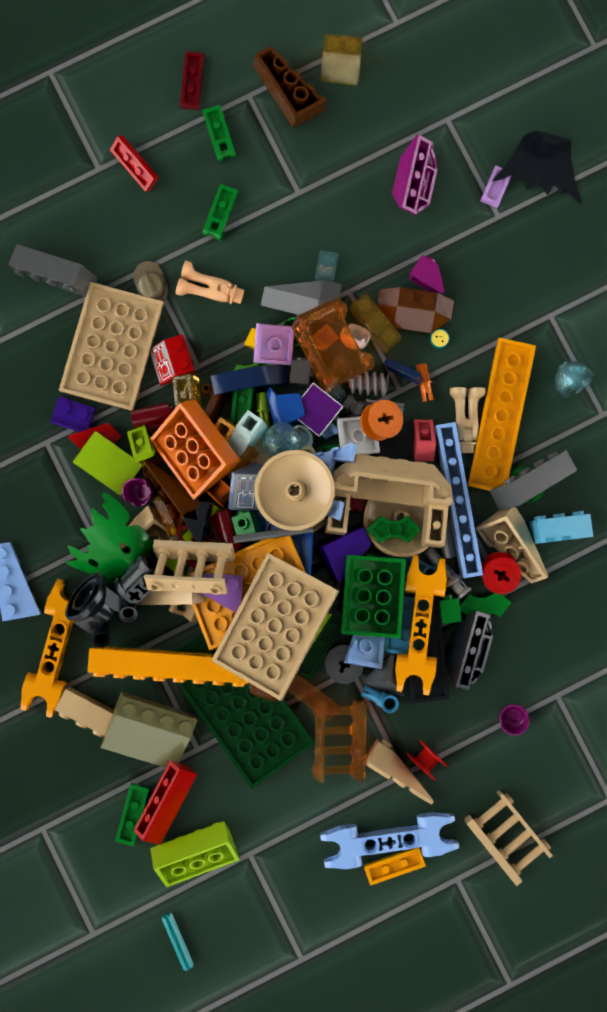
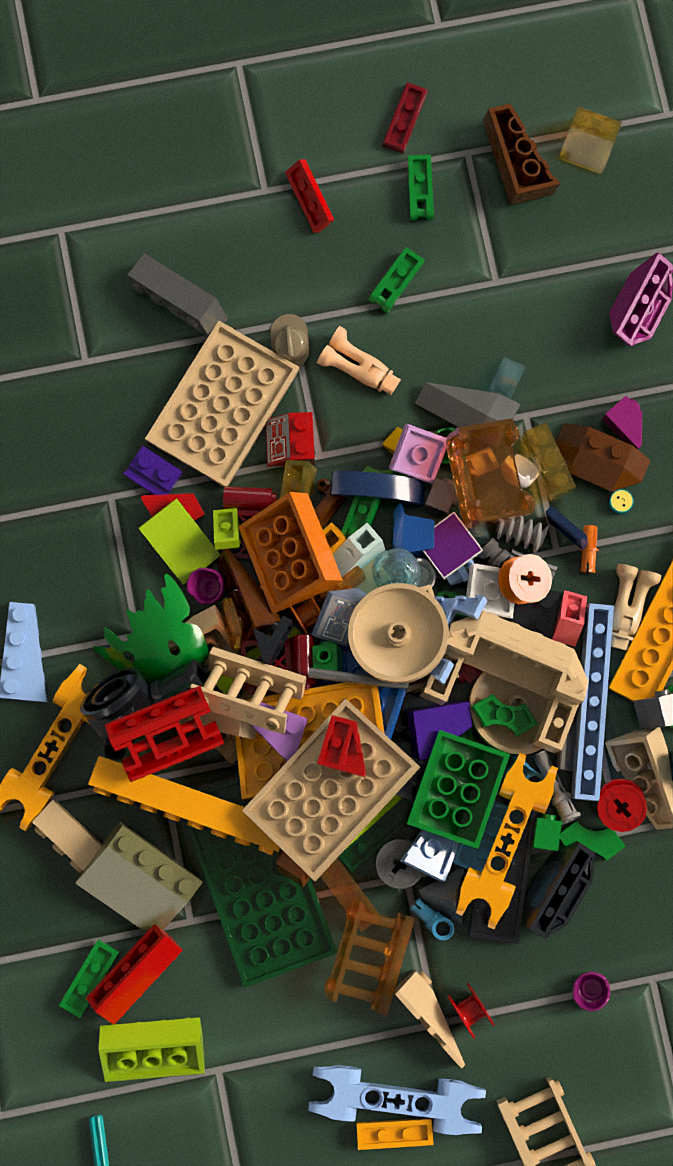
camera: 15 degrees right, 5 degrees down
lime axle [256,392,271,431] -> none
none -> red fence [105,686,224,782]
none -> red wing [317,715,366,778]

